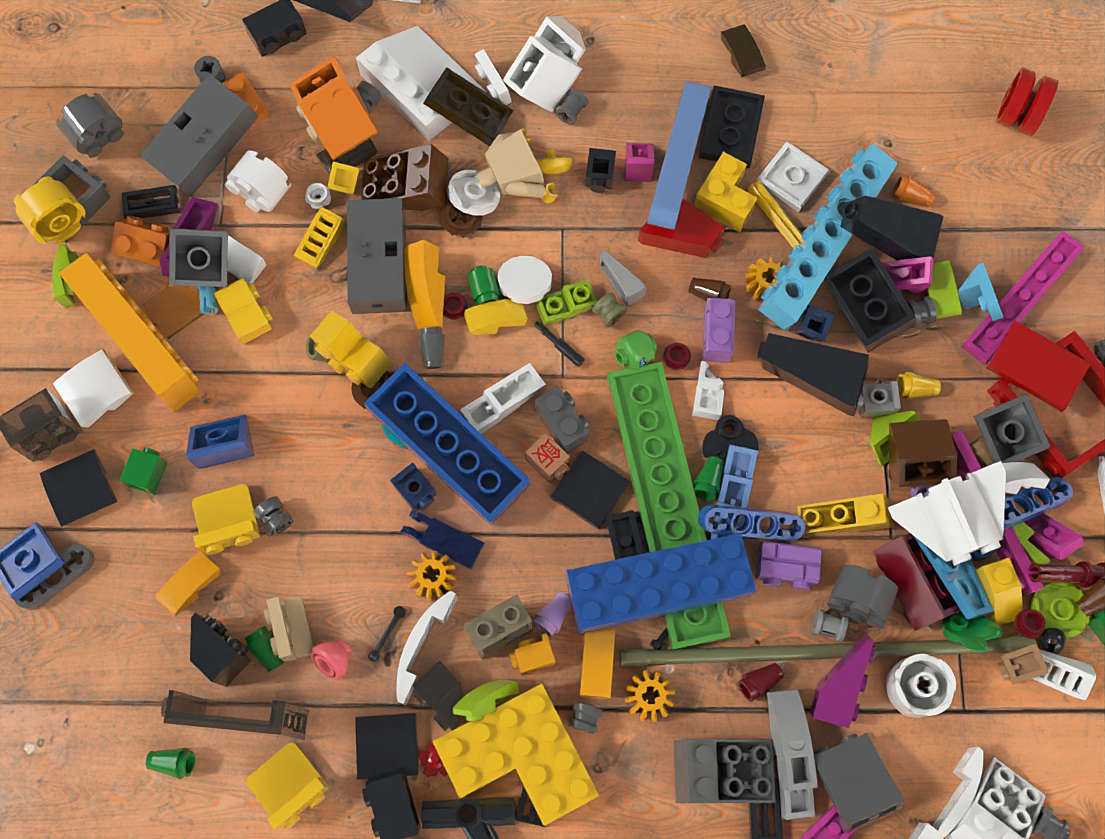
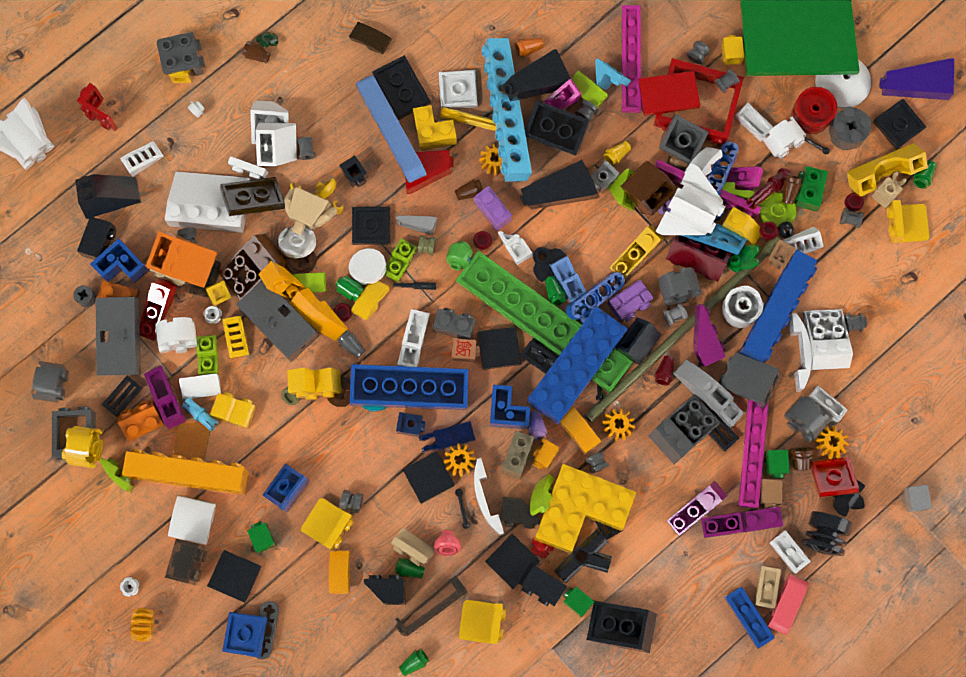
camera: 40 degrees left, 5 degrees up
dark grey slope [169,228,228,287] -> none
dark pink slope [625,142,655,182] -> none
dark blue brick [788,305,834,341] -> none
none -> blue brick [90,238,149,283]
none -> red slope [140,278,178,341]
none -> lime slope [196,335,219,376]
none -> light orange slope [258,261,305,300]
none -> lime slope [292,272,326,292]
none -> black tile [352,207,390,245]
none -> black tile [402,451,455,504]
none -> blue brick [490,385,530,429]
none -> black brick [615,317,661,365]
none -> blue brick [738,250,817,363]

